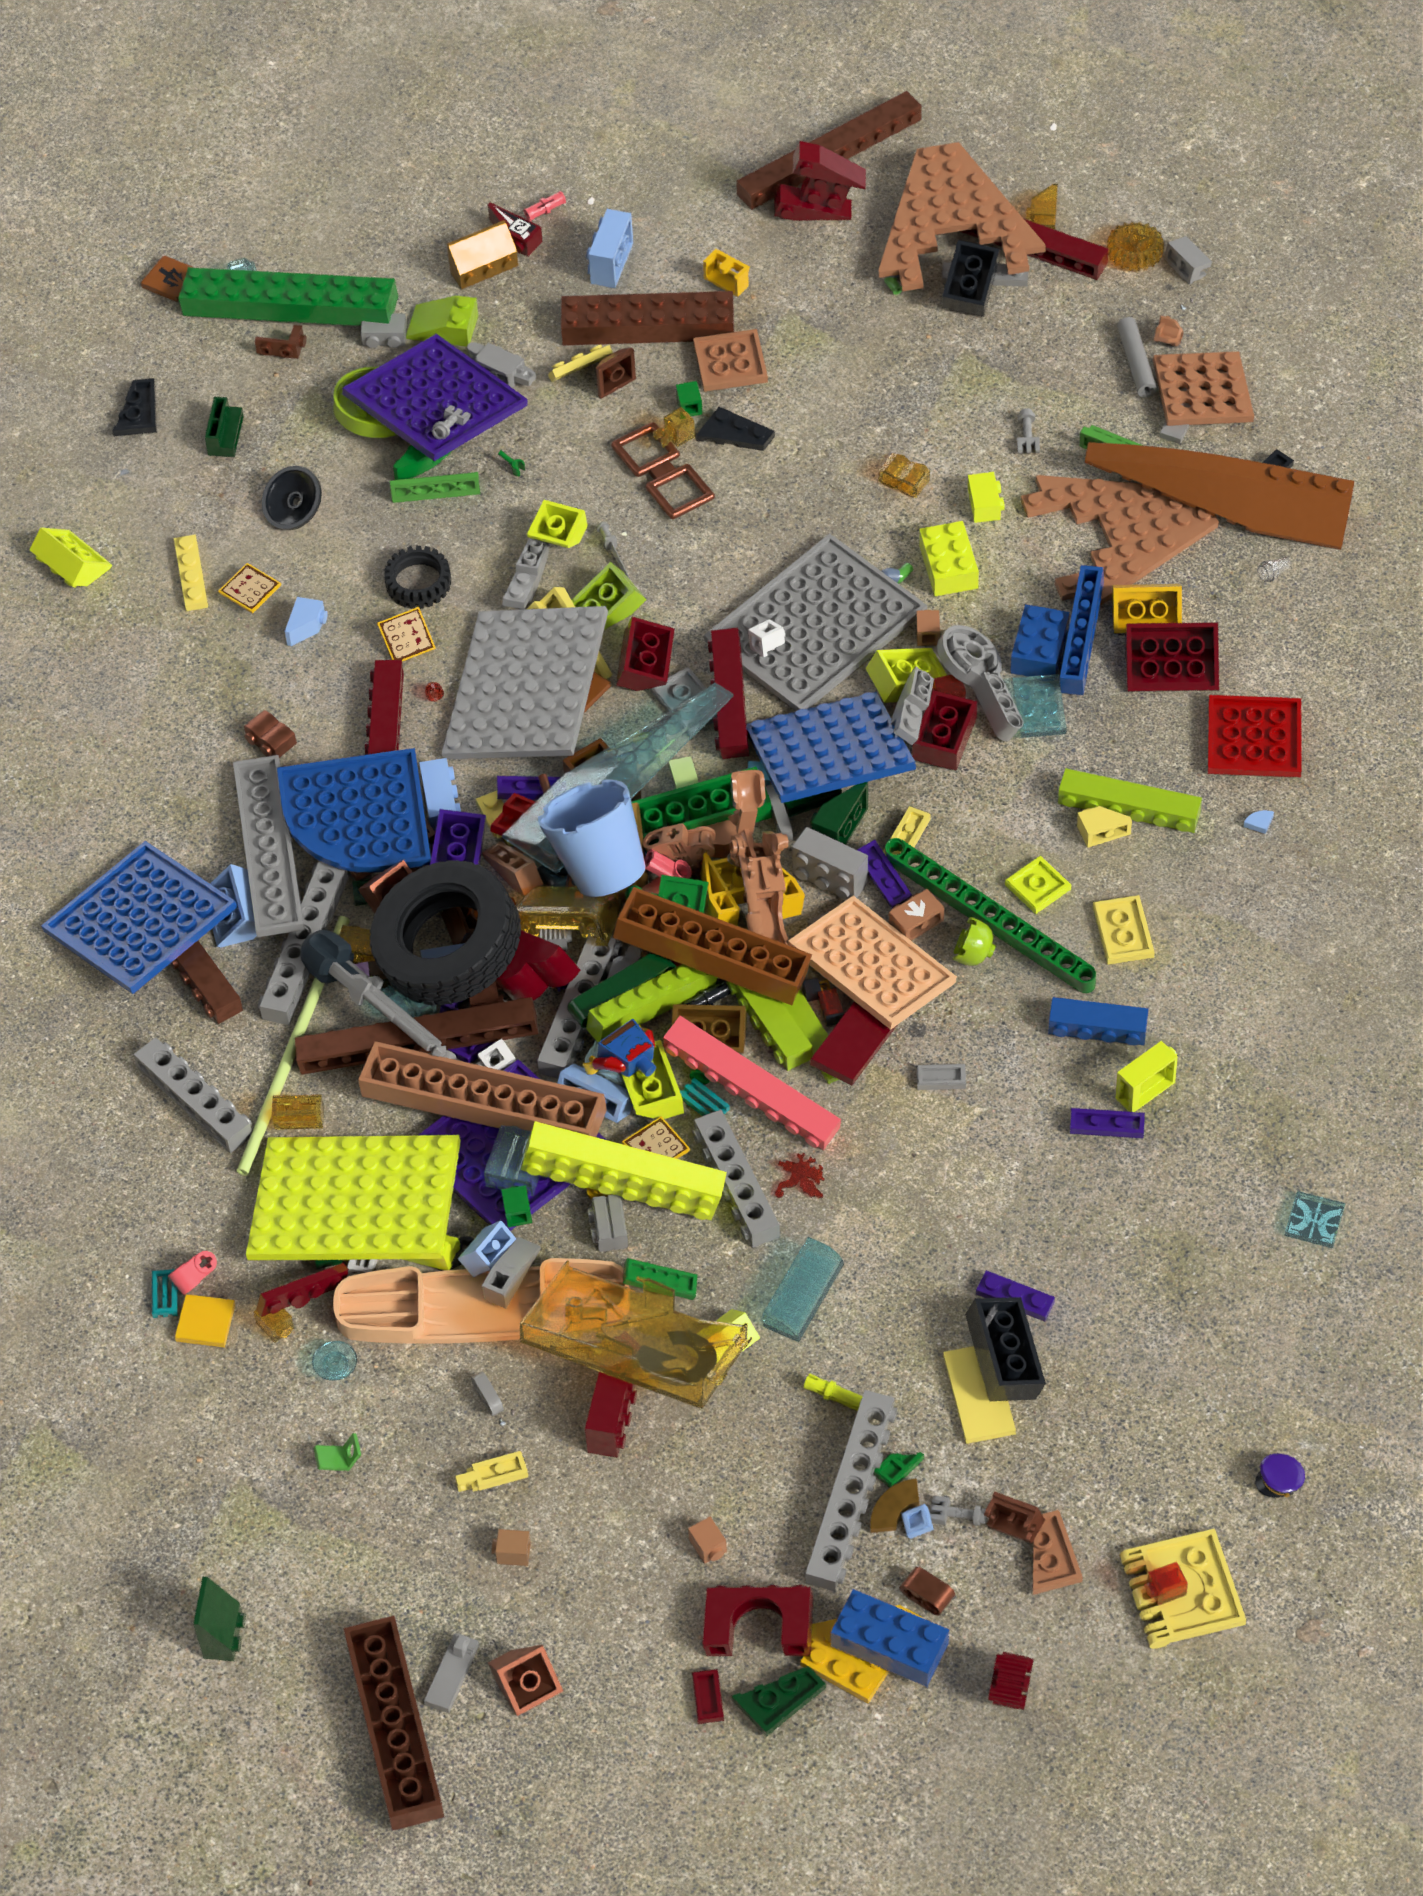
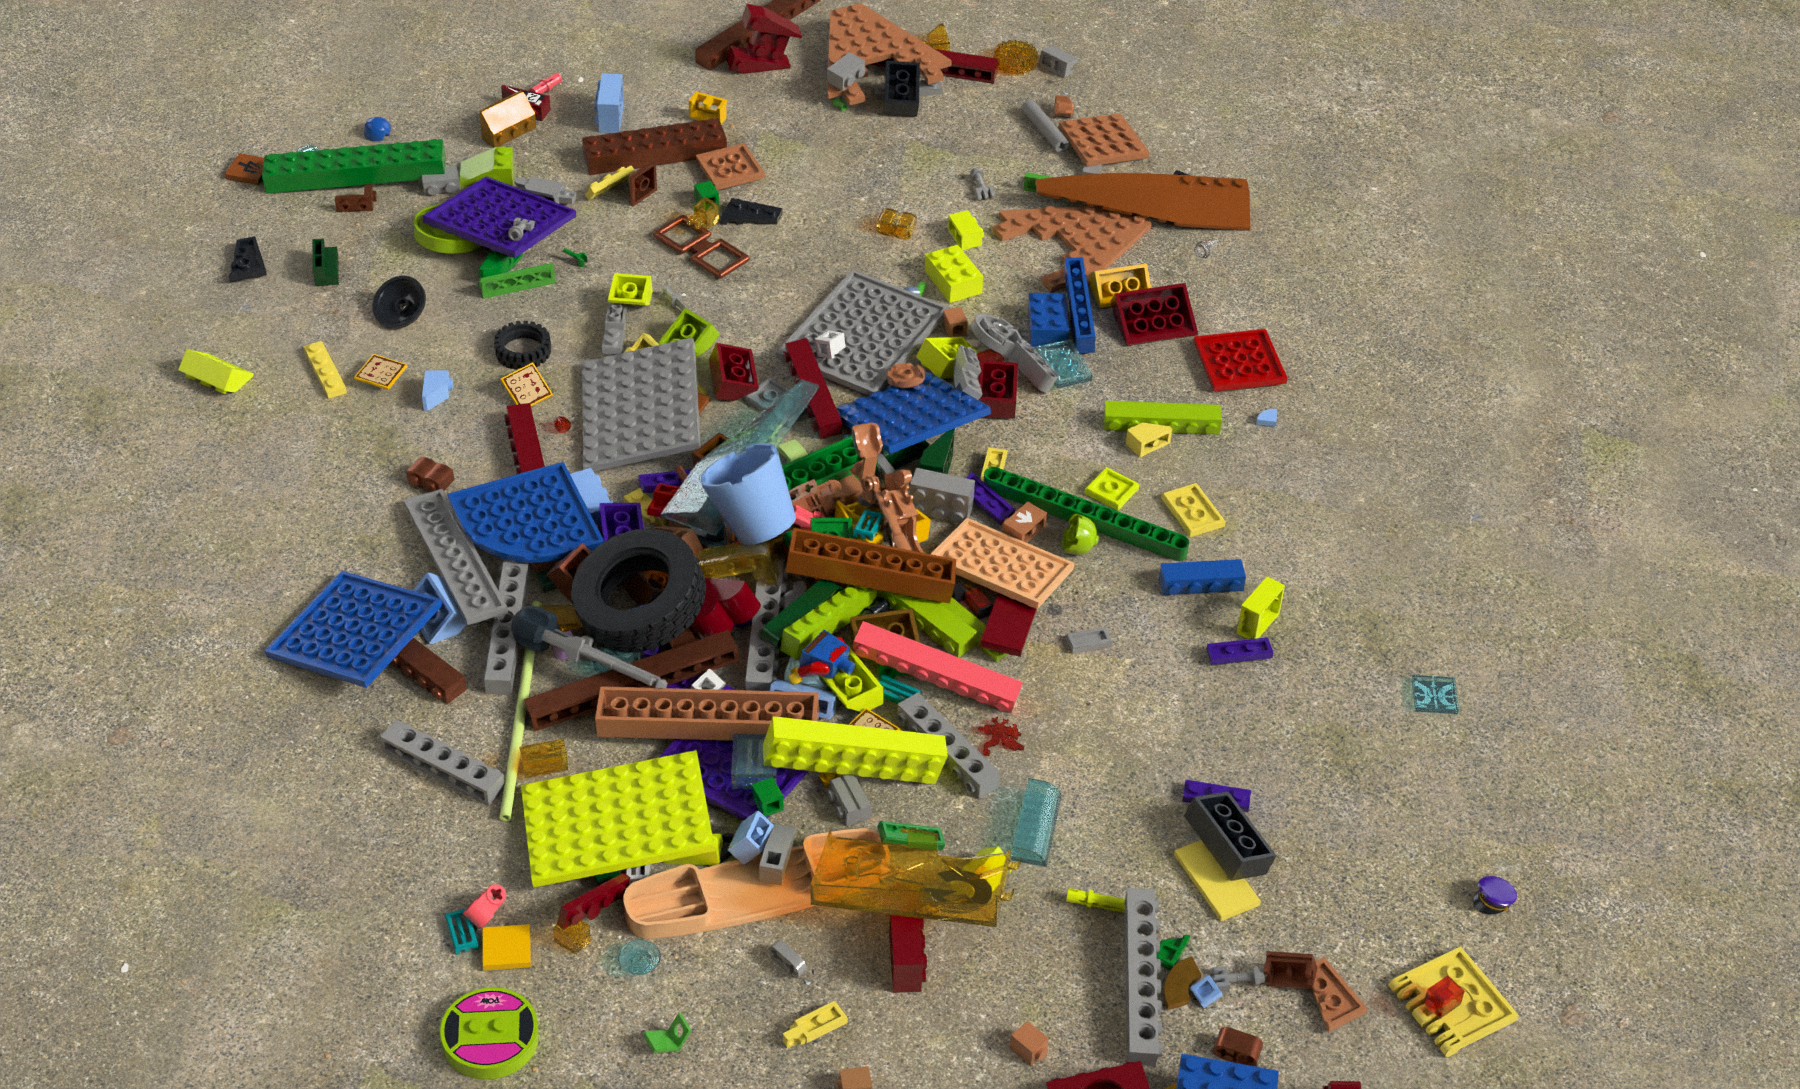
camera: 20 degrees left, 10 degrees down
none -> blue hair [364,117,391,141]
none -> brick [440,987,539,1080]
none -> light grey brick [827,52,865,91]
none -> teal tile [853,509,884,541]
none -> nougat tile [886,363,925,388]

